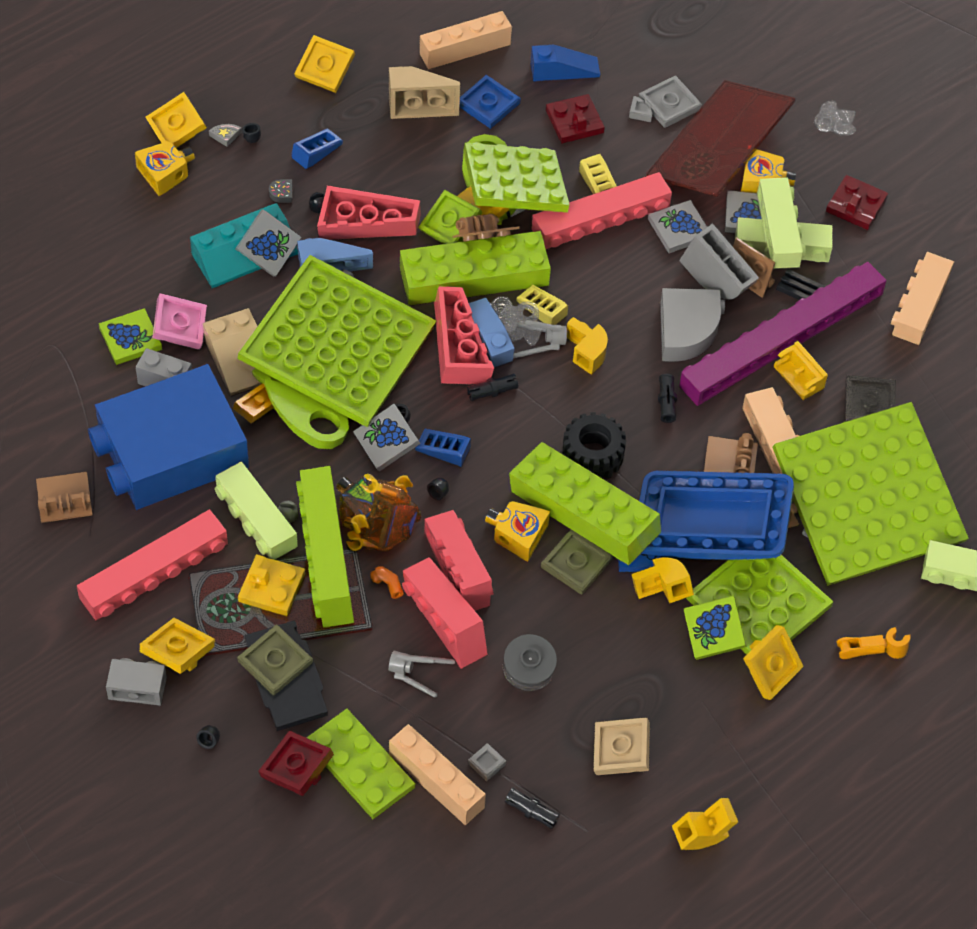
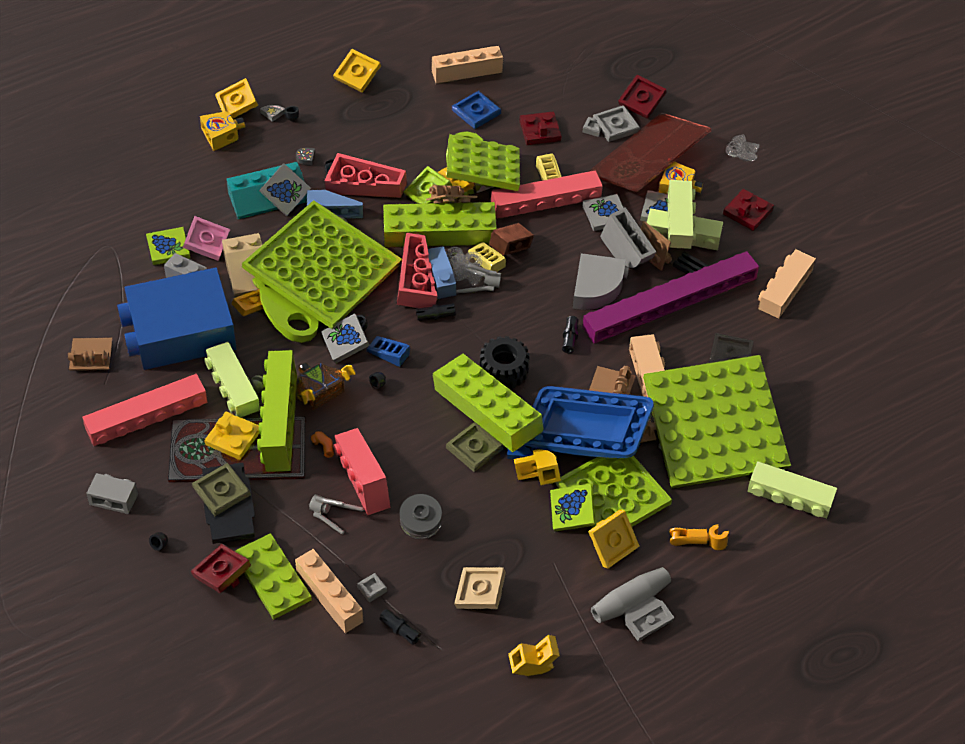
camera: 10 degrees right, 5 degrees down
yellow hinge [140,618,215,674] -> none
blue slope [292,128,343,169] -> none
clear orange torso [346,474,421,551] -> none
tan slope [389,66,460,119] -> none
coral wedge [424,510,493,611] -> none
yellow torso [485,501,550,562] -> none
blue slope [530,45,600,81] -> none
yellow brick [567,317,608,375] -> none
yellow hinge [774,341,828,400] -> none
none -> copper brick [489,223,534,256]
none -> light grey plate [591,567,674,641]
none -> dark red hinge [618,75,667,119]

